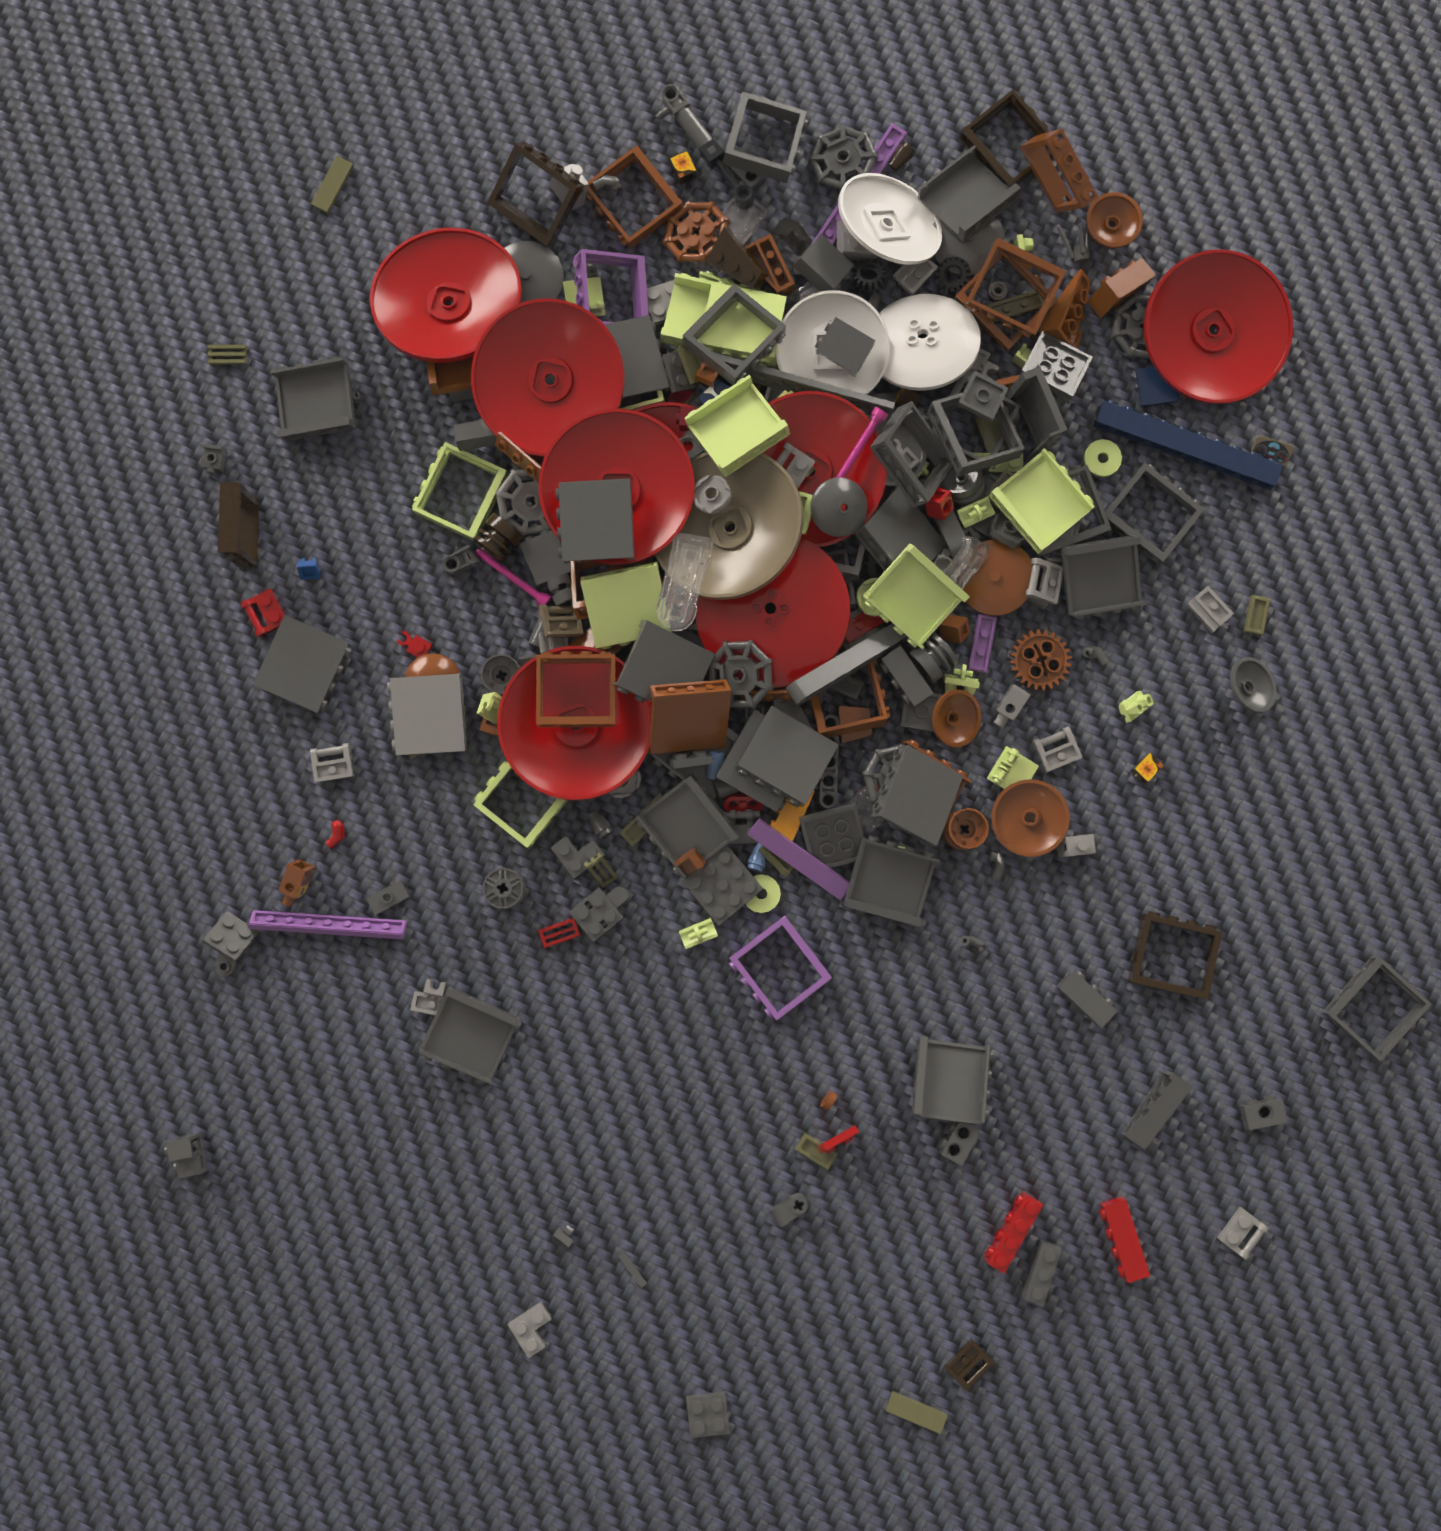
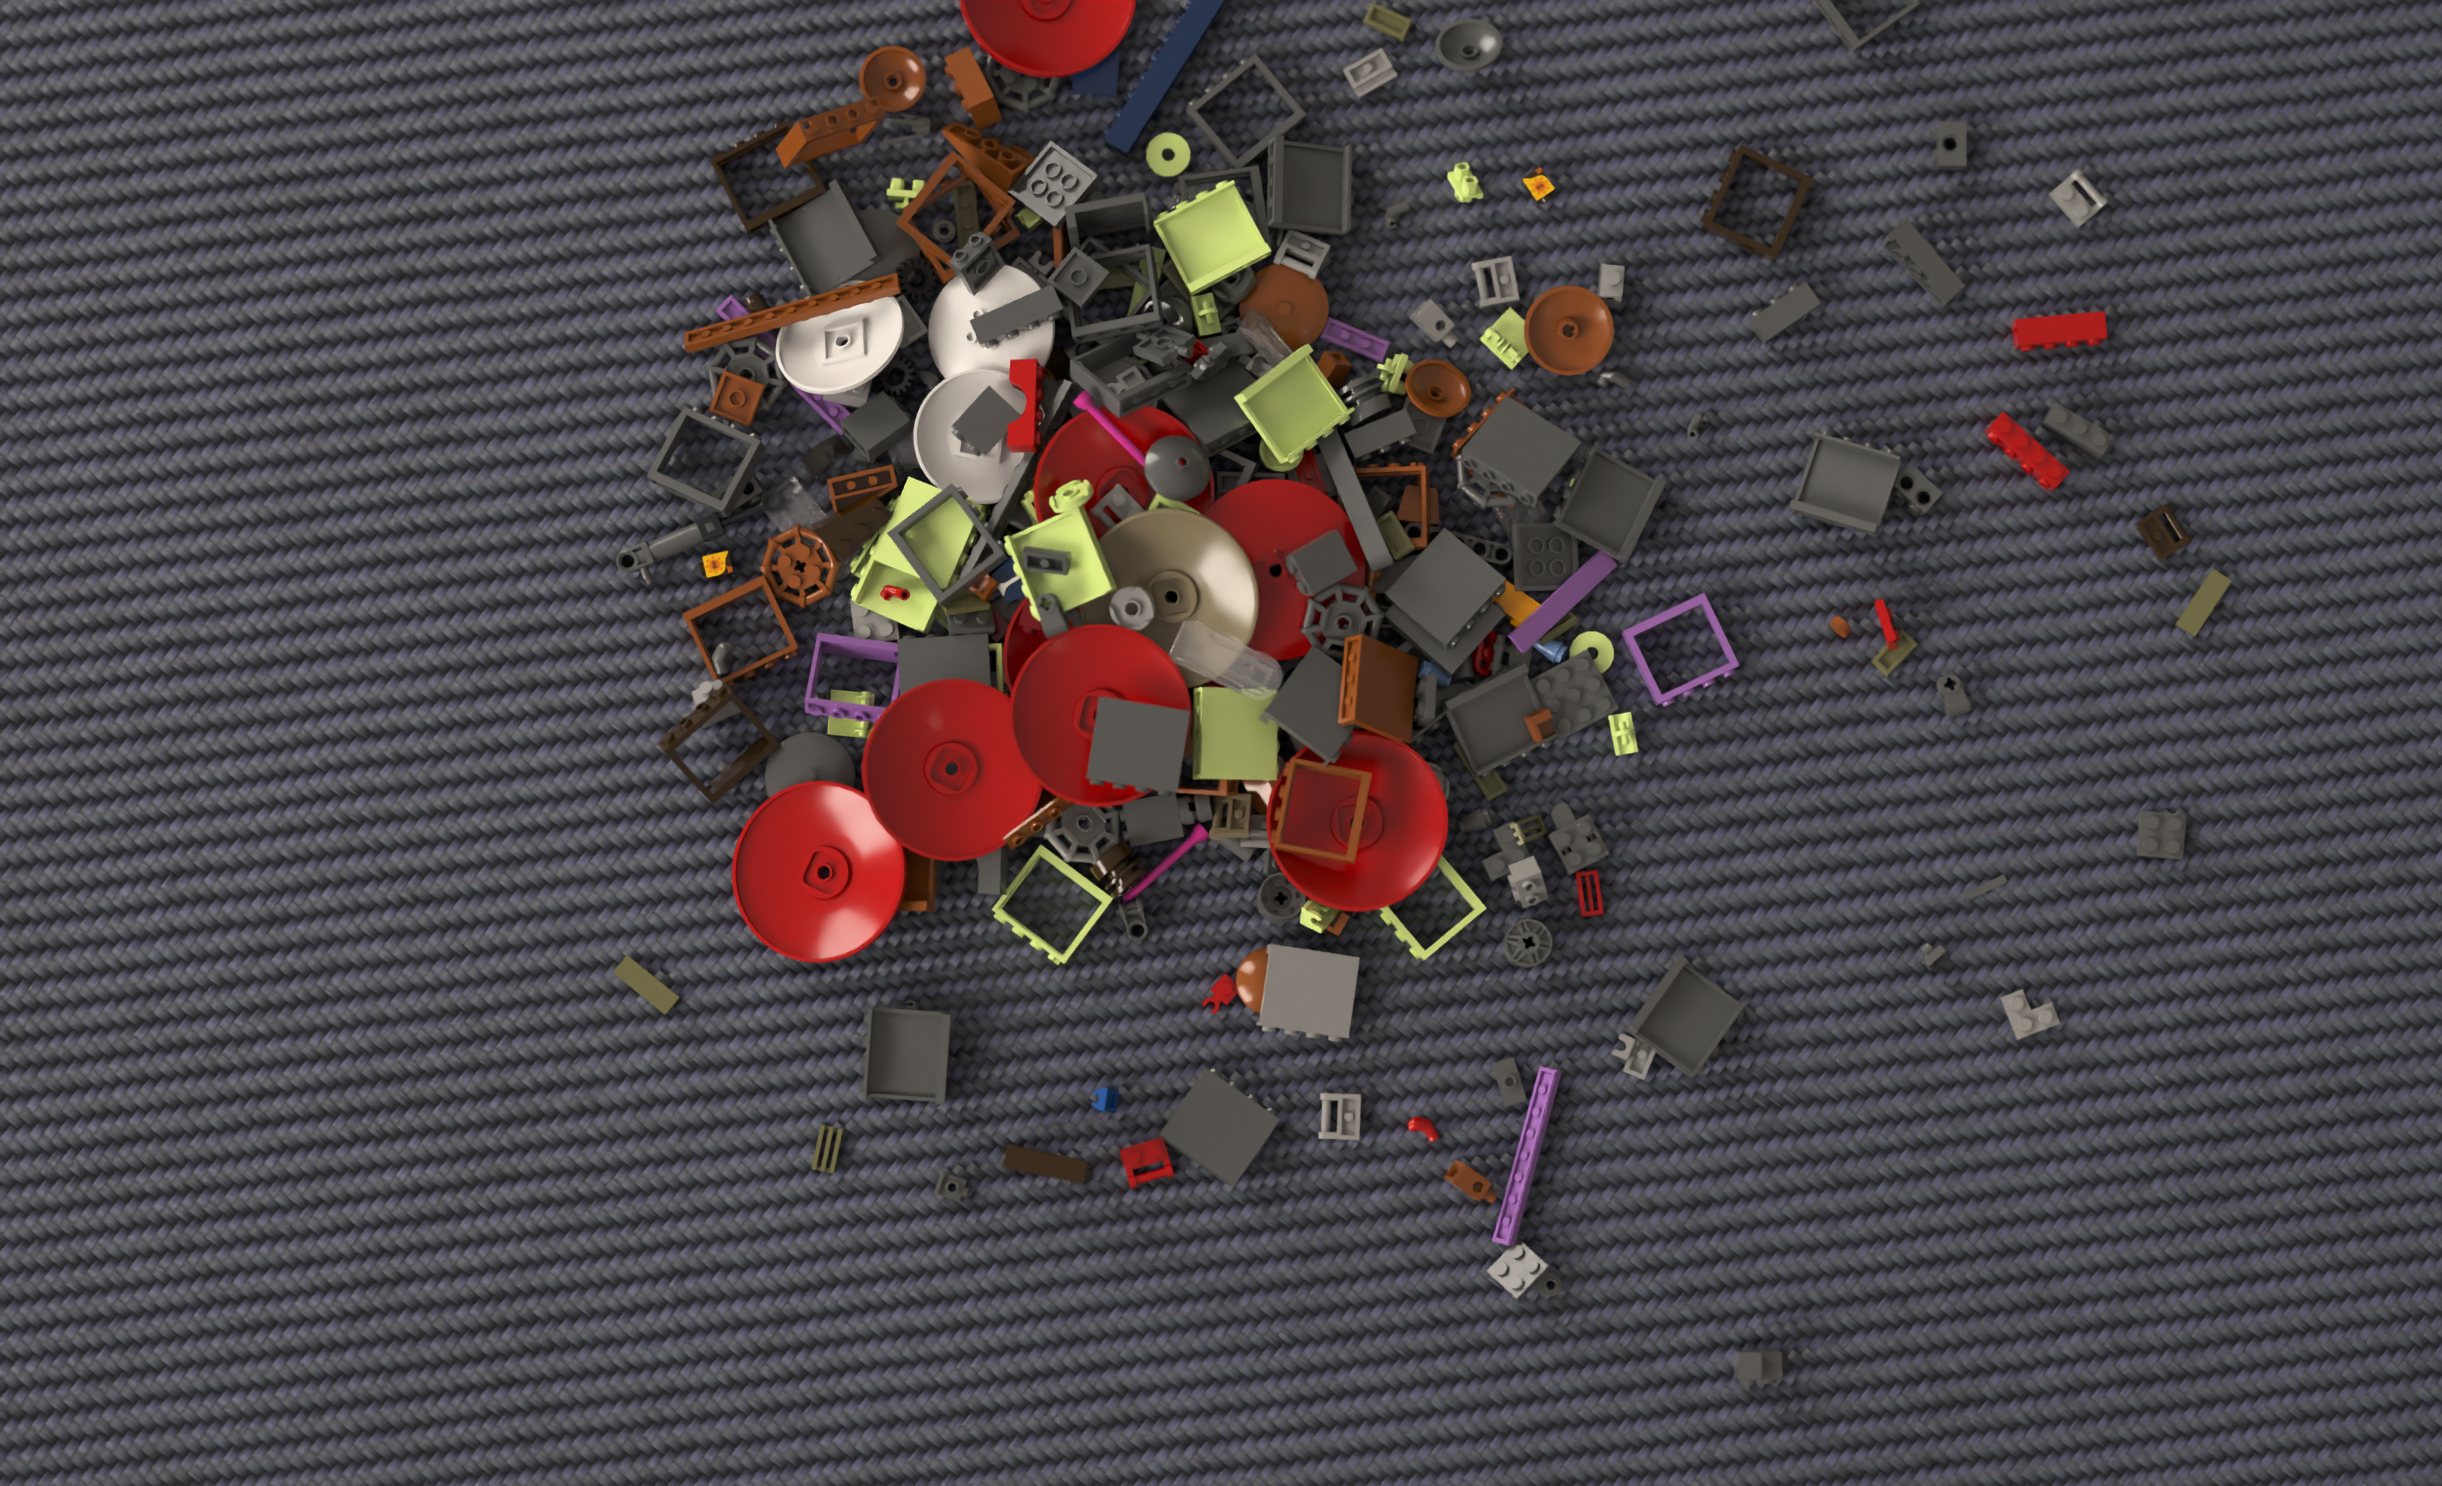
camera: 80 degrees left, 0 degrees up
dark orange wheel [942,808,989,850] -> none
dark orange gear [1009,629,1072,691] -> none
none -> dark orange plate [684,273,901,353]
none -> dark orange tile [708,370,767,428]
none -> red arm [880,585,910,601]
none -> dark grey plate [949,231,1005,296]
none -> dark grey brick [969,284,1064,349]
none -> red arch [1007,359,1044,453]
none -> dark grey brick [1023,546,1071,576]
none -> dark grey piece [1035,593,1070,638]
none -> yellowish green tile [1049,480,1093,513]
none -> dark grey plate [1133,325,1197,366]
none -> dark grey plate [1190,341,1239,381]
none -> dark grey brick [1285,530,1358,596]
none -> olive tile [1376,510,1416,561]
none -> light grey brick [1507,856,1549,909]

